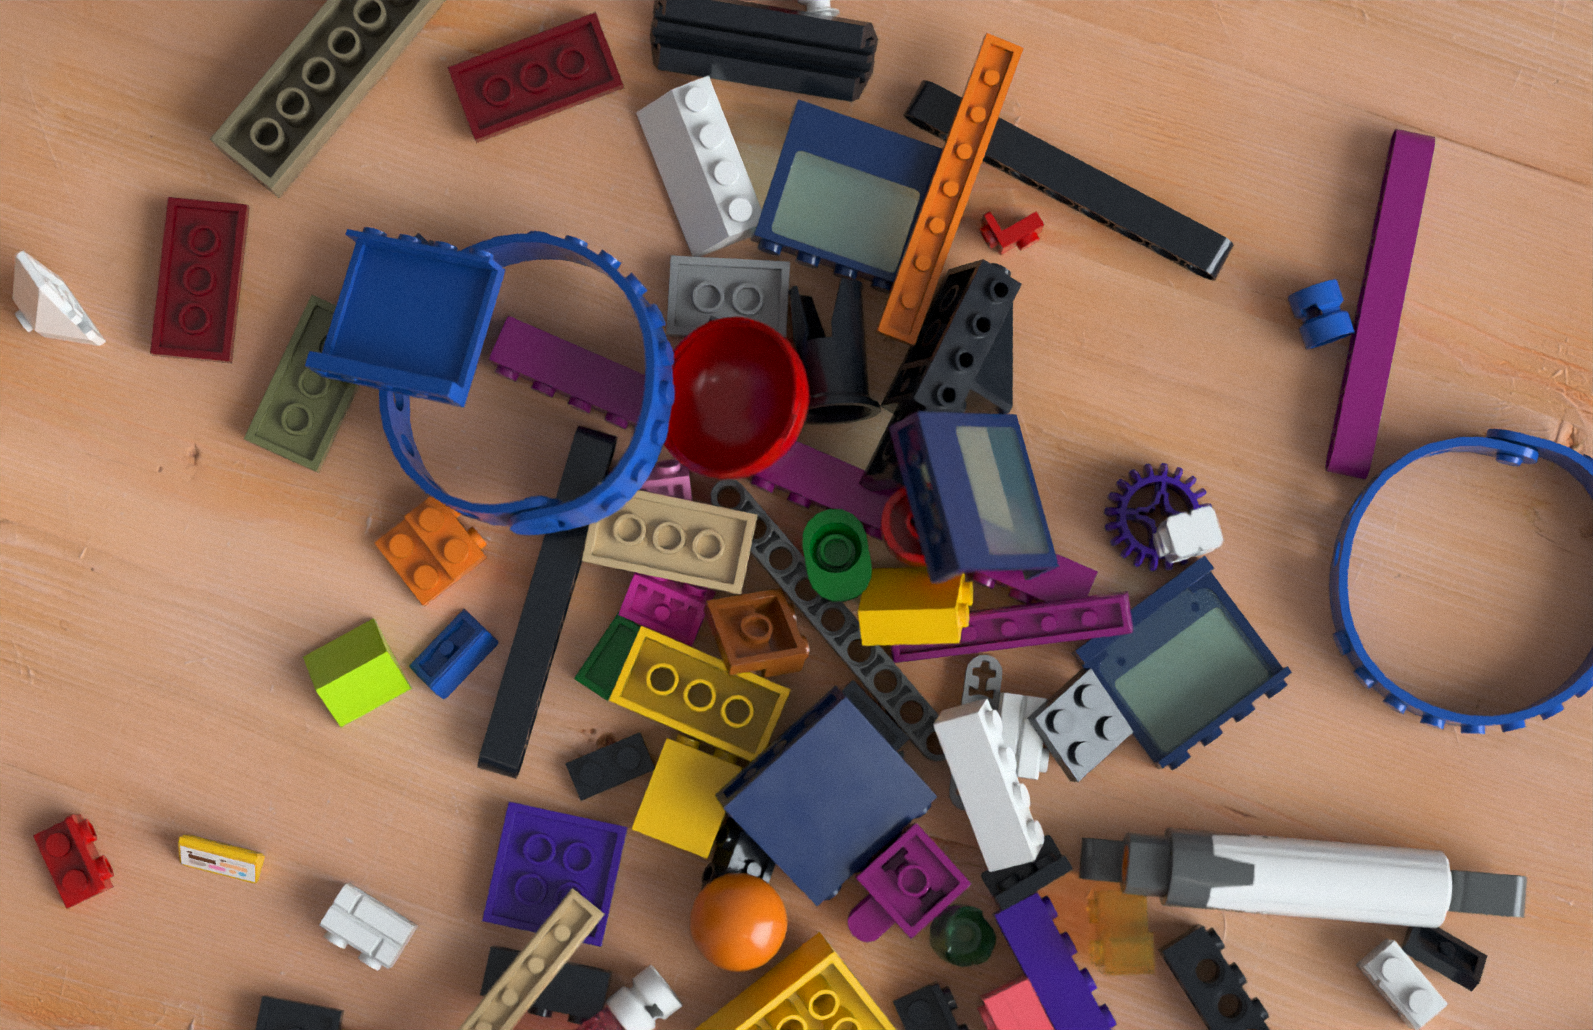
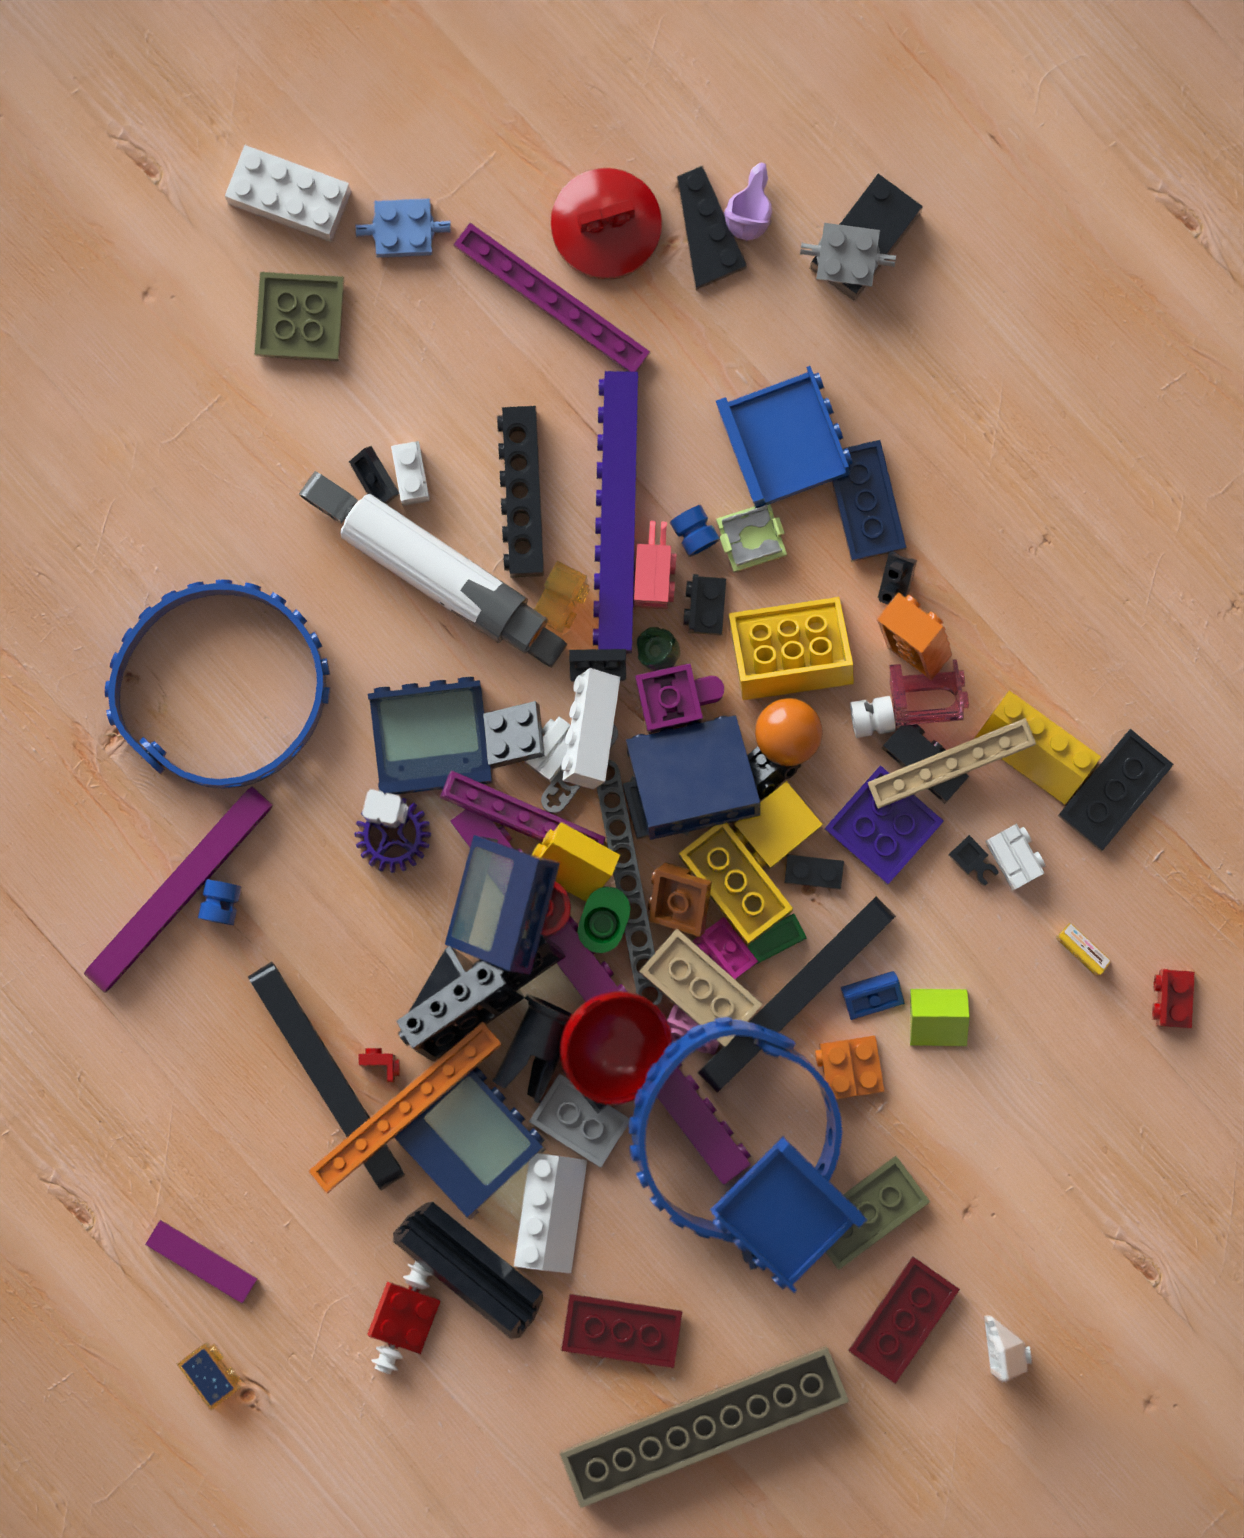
camera: 150 degrees left, 0 degrees up
none -> black plate [948,835,999,886]

